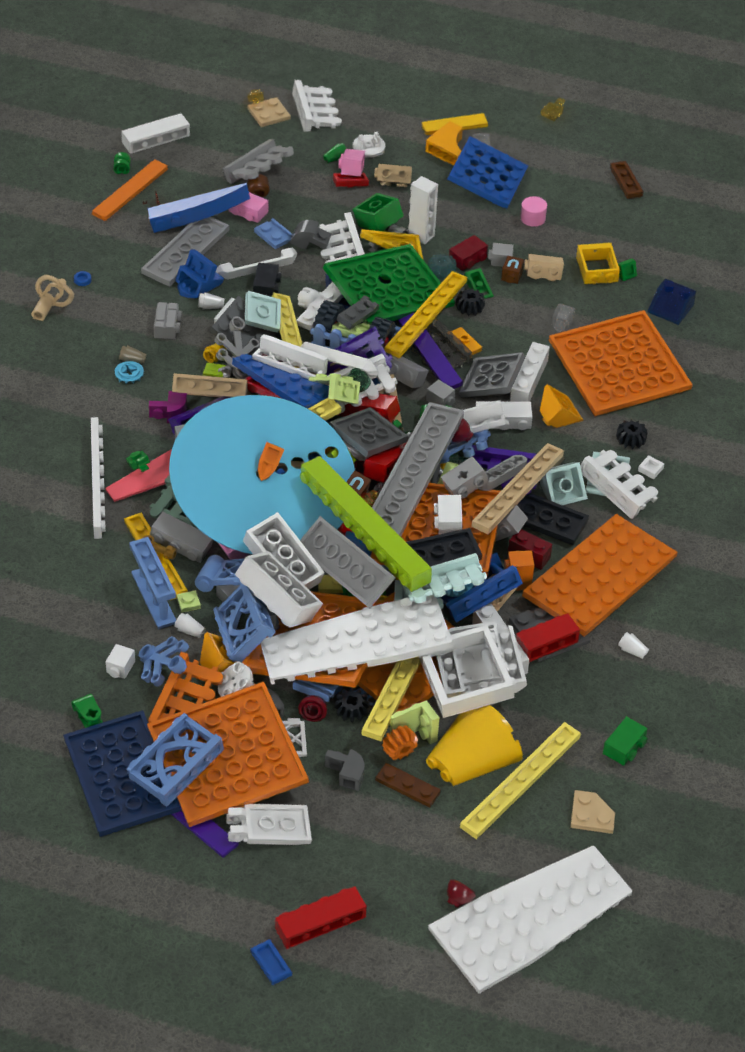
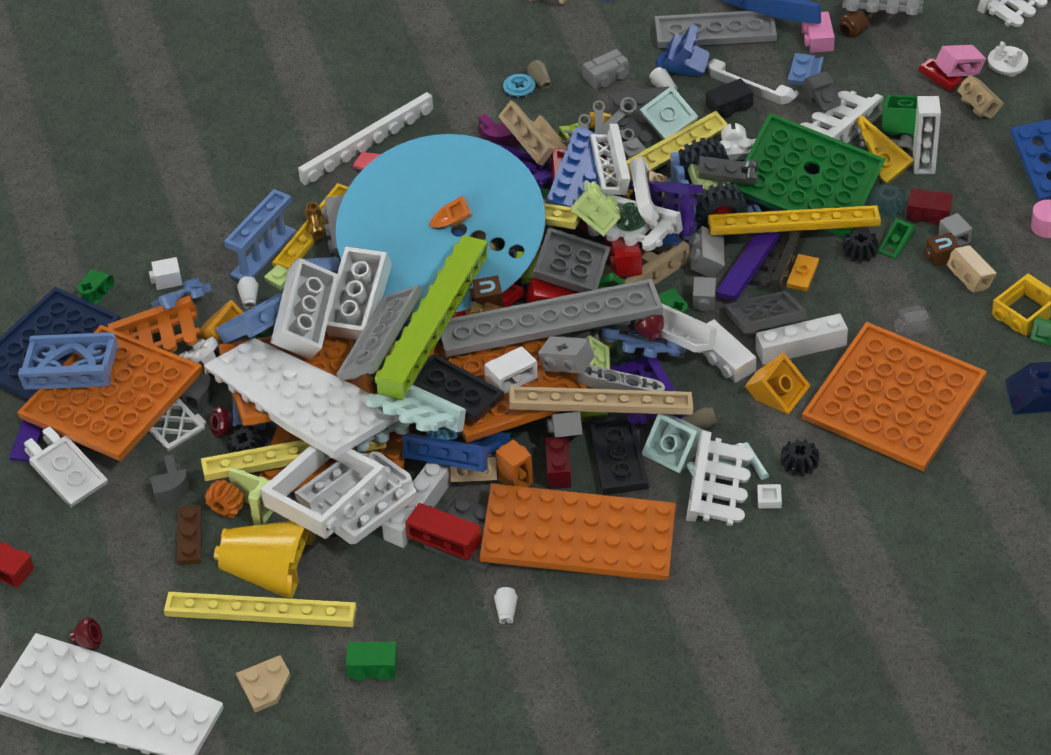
camera: 60 degrees right, 0 degrees up
green cone [323,143,347,163] -> none

